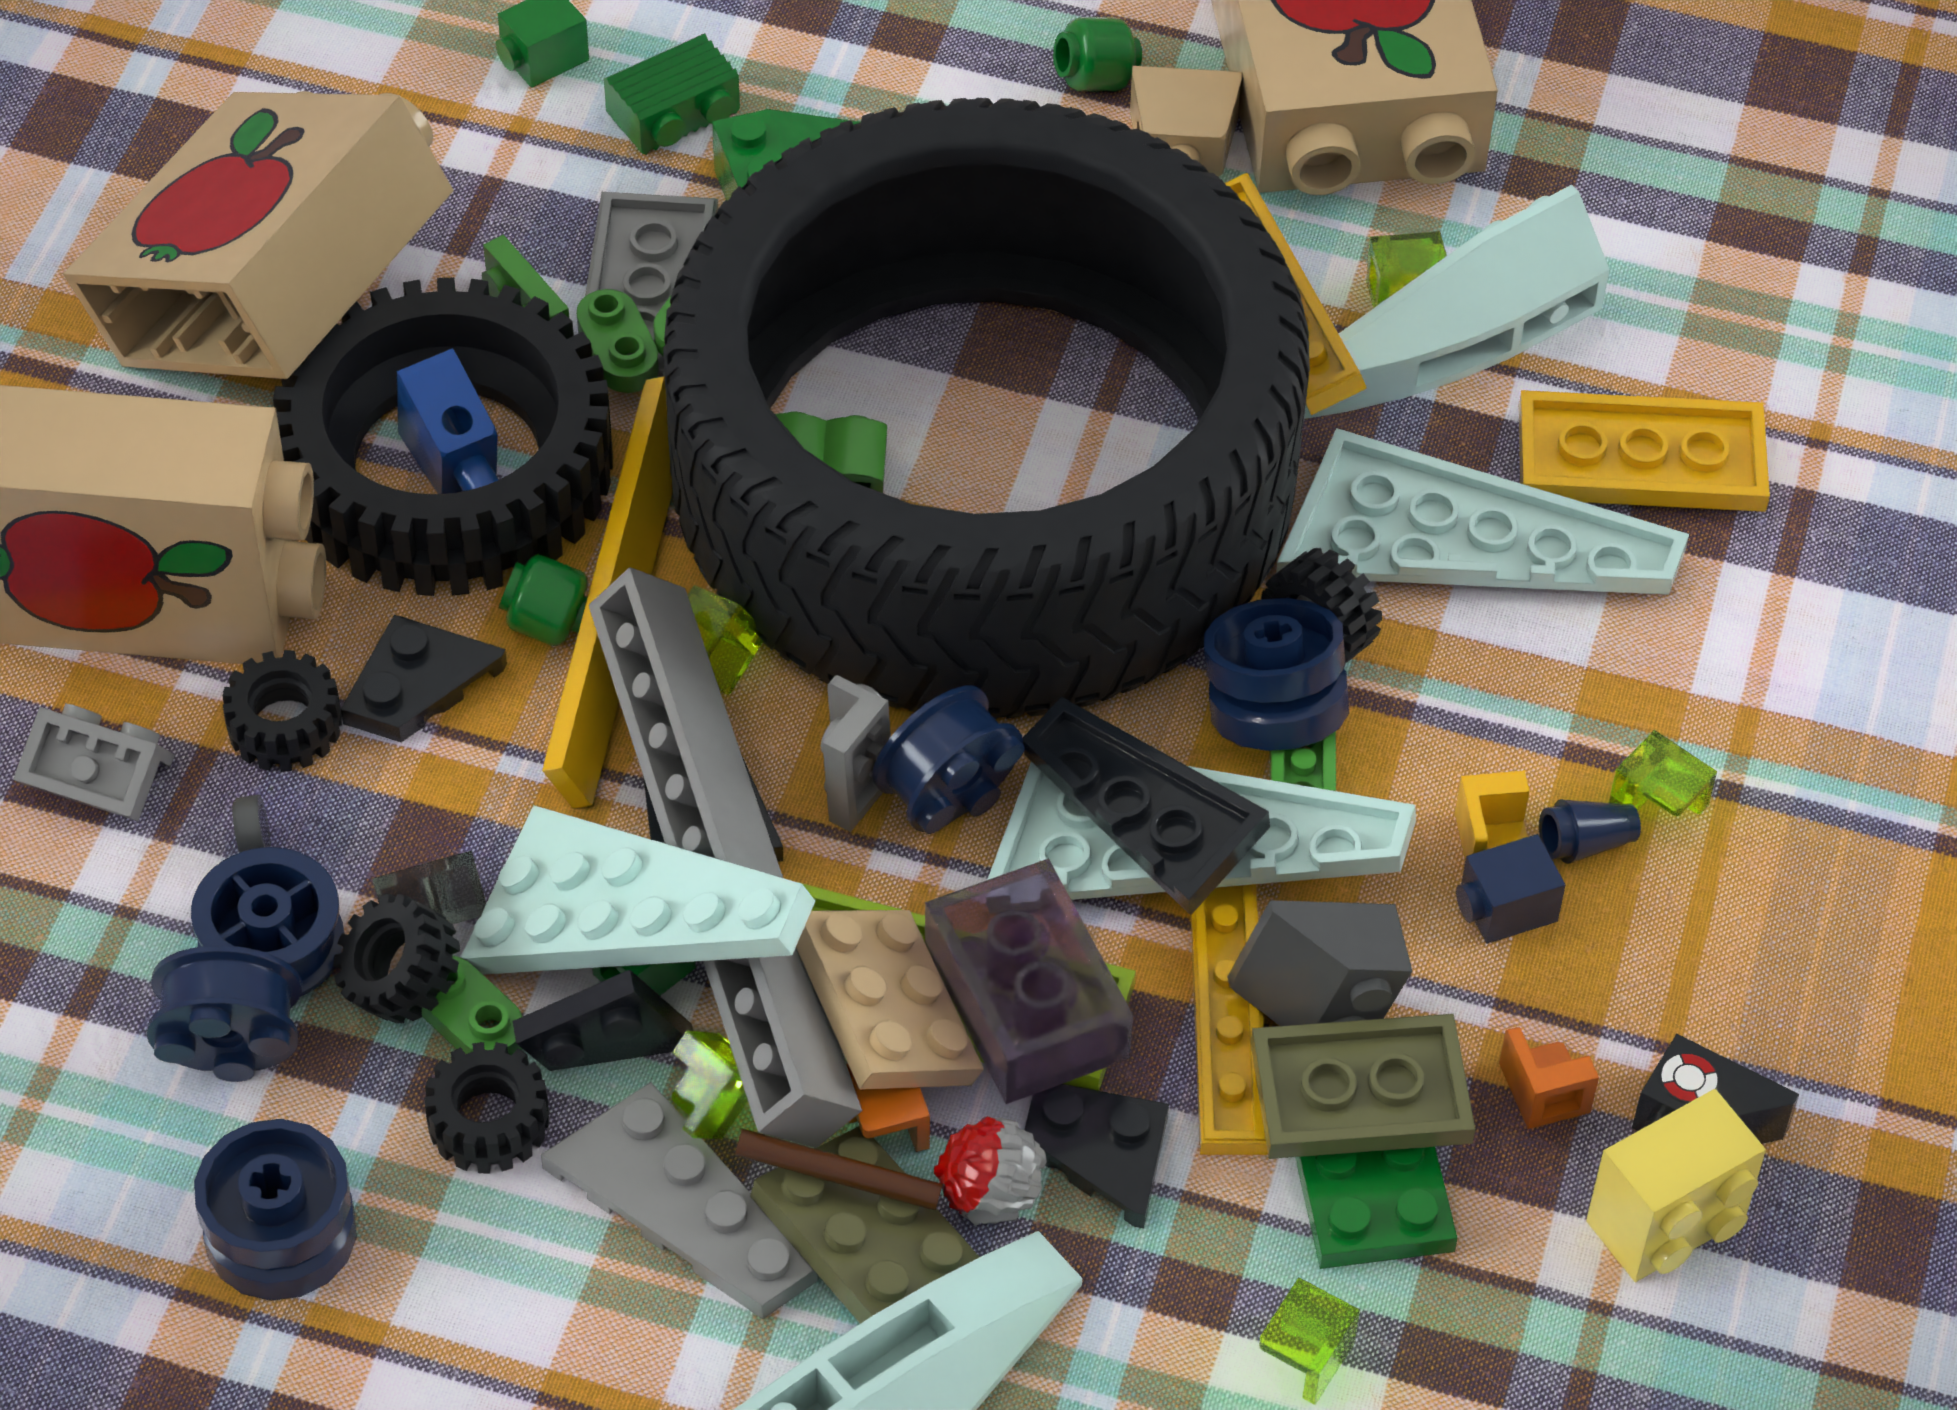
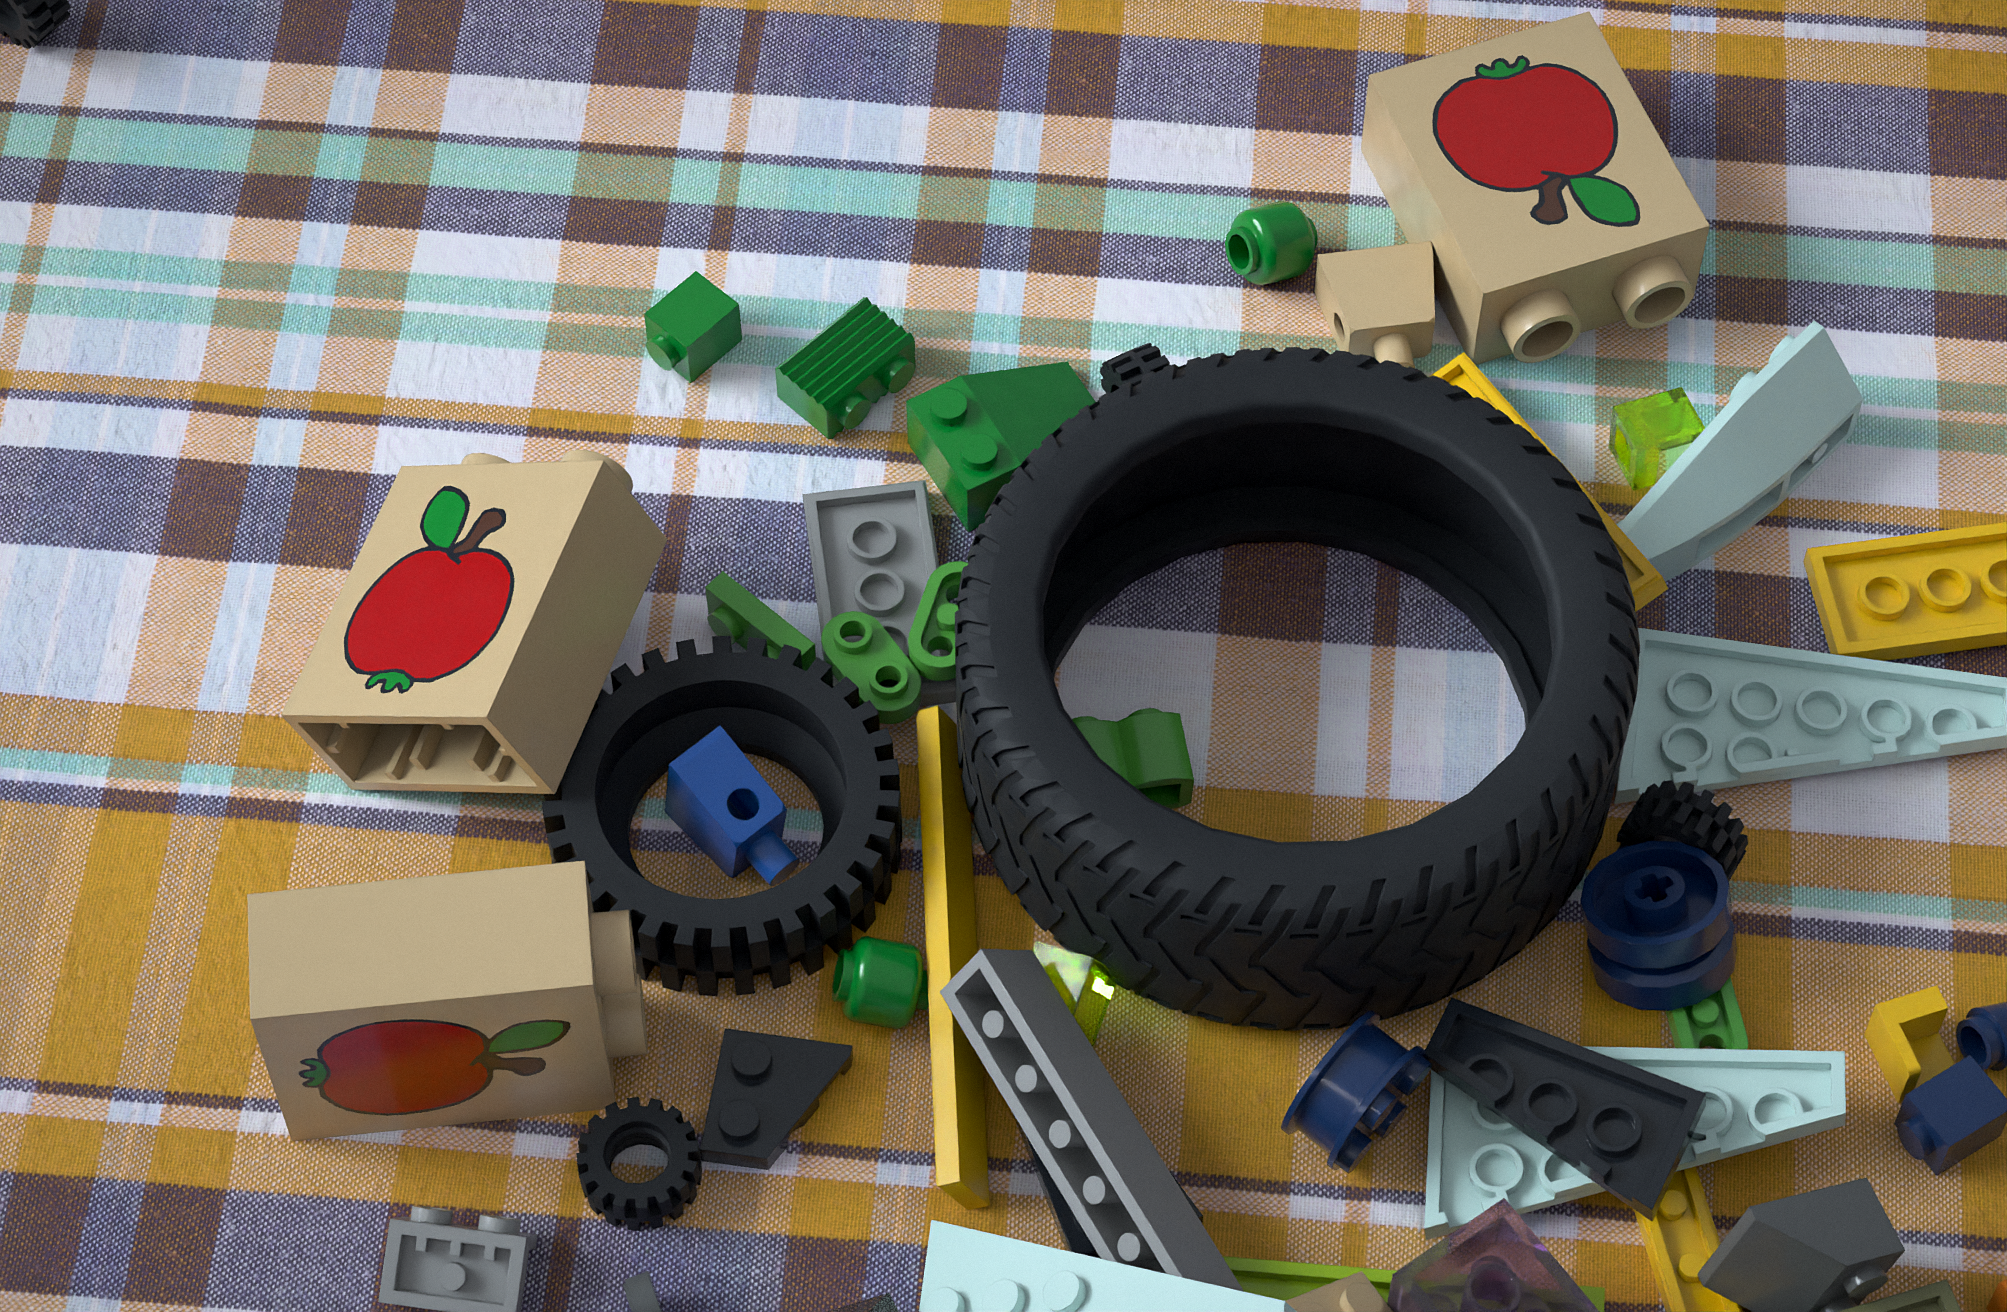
camera: 10 degrees left, 5 degrees up
light grey bracket [821,675,891,832] -> none

